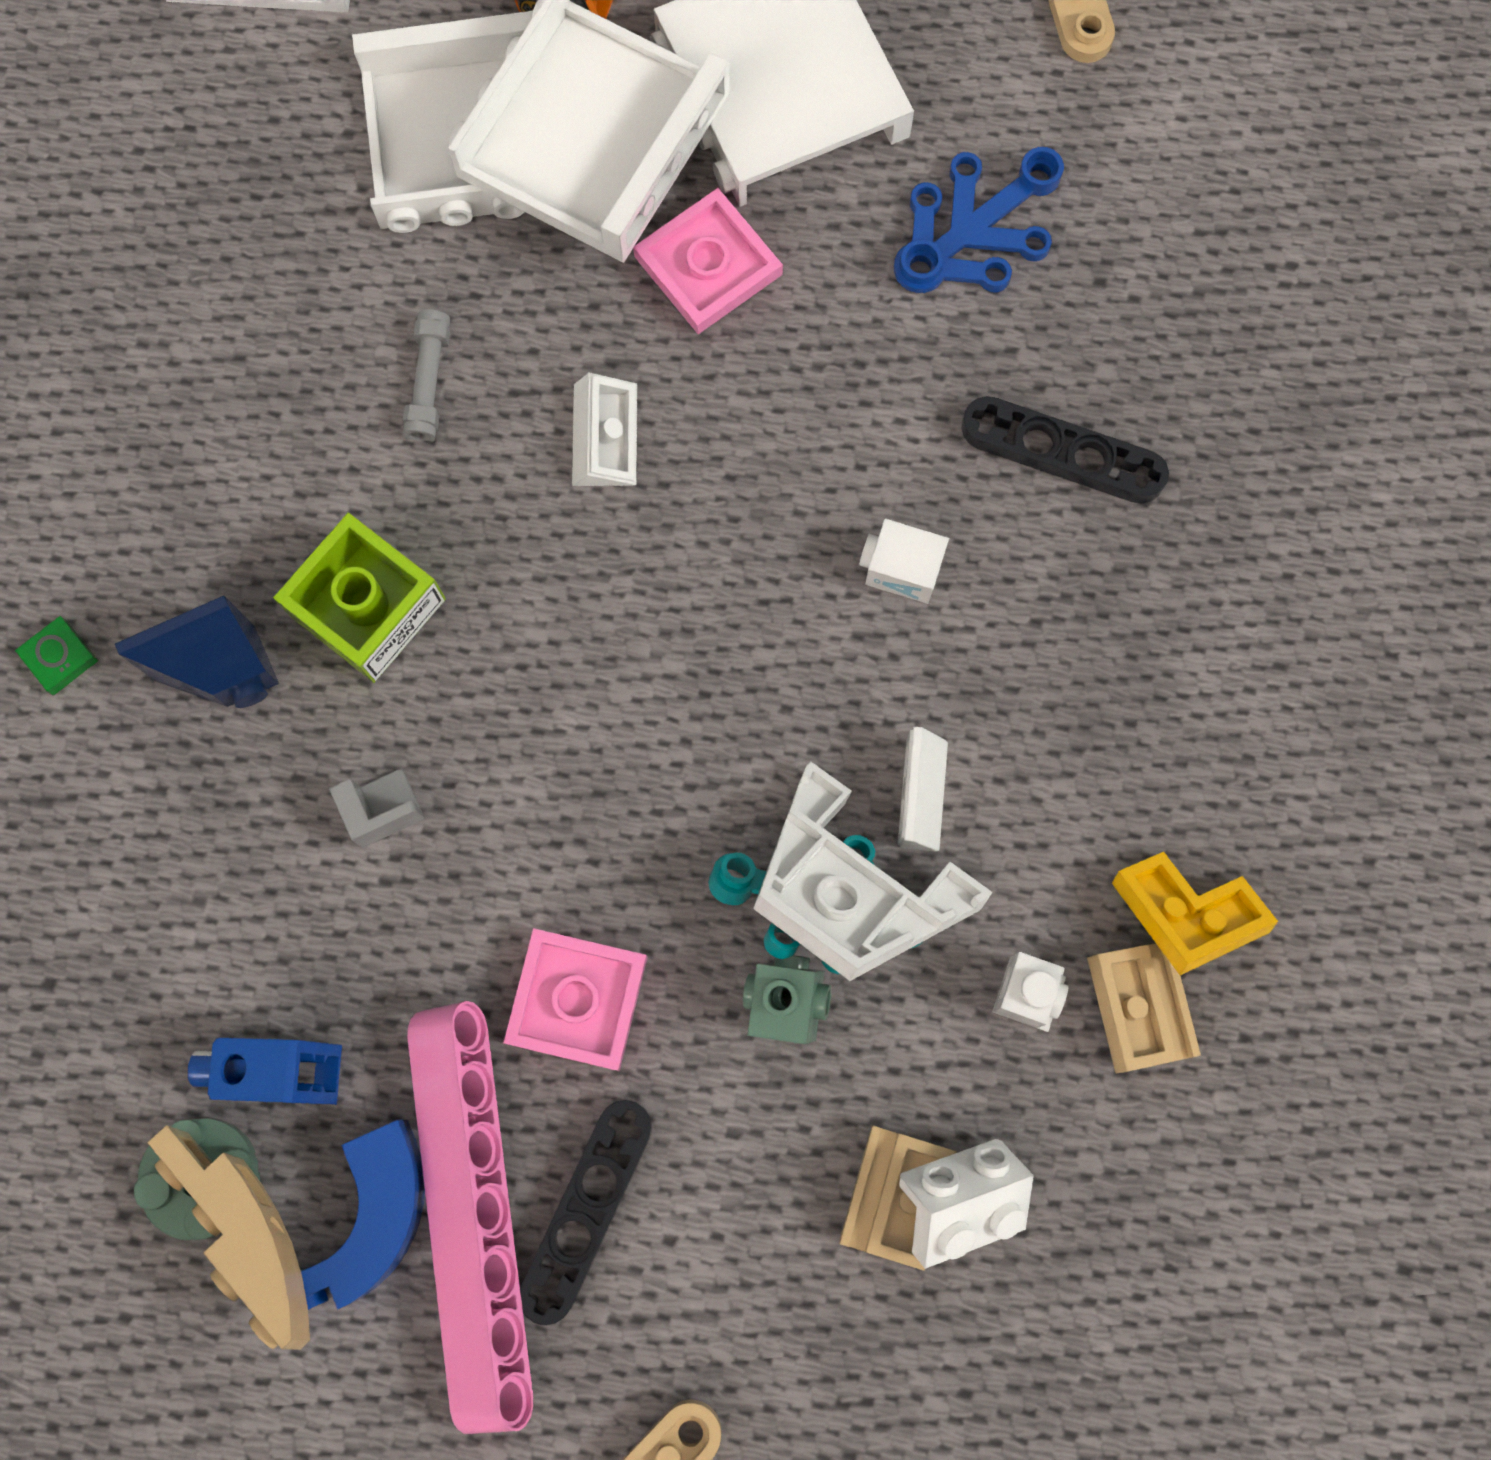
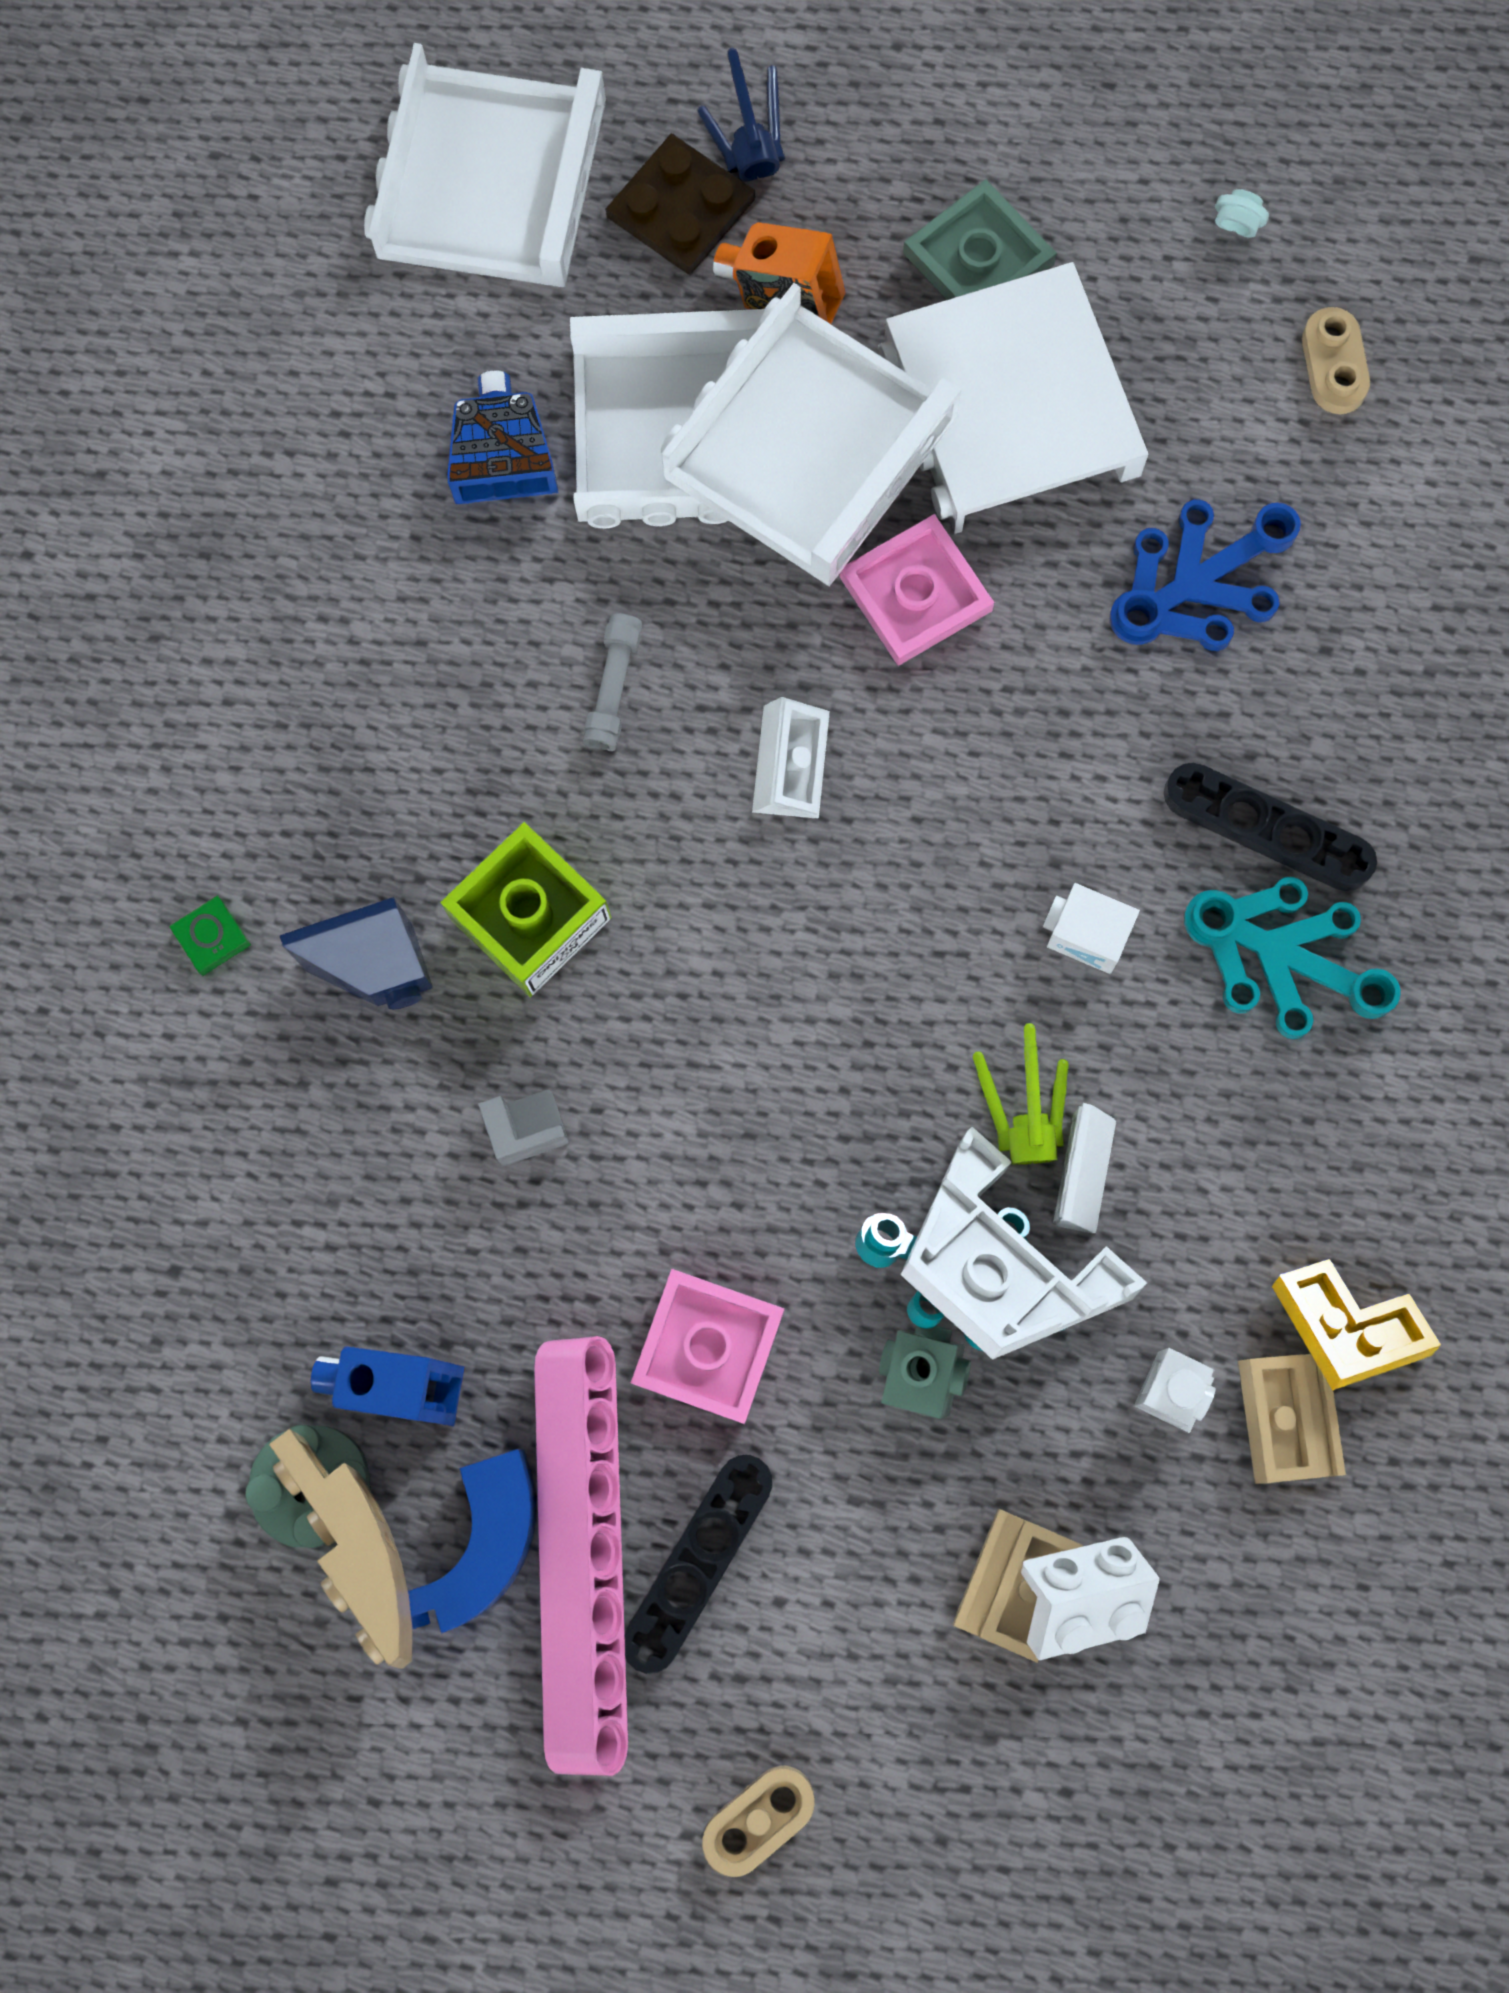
camera: 10 degrees right, 0 degrees up
none -> torso [447,371,559,504]
none -> lime plant [972,1023,1069,1165]
none -> teal plant [1184,877,1401,1039]

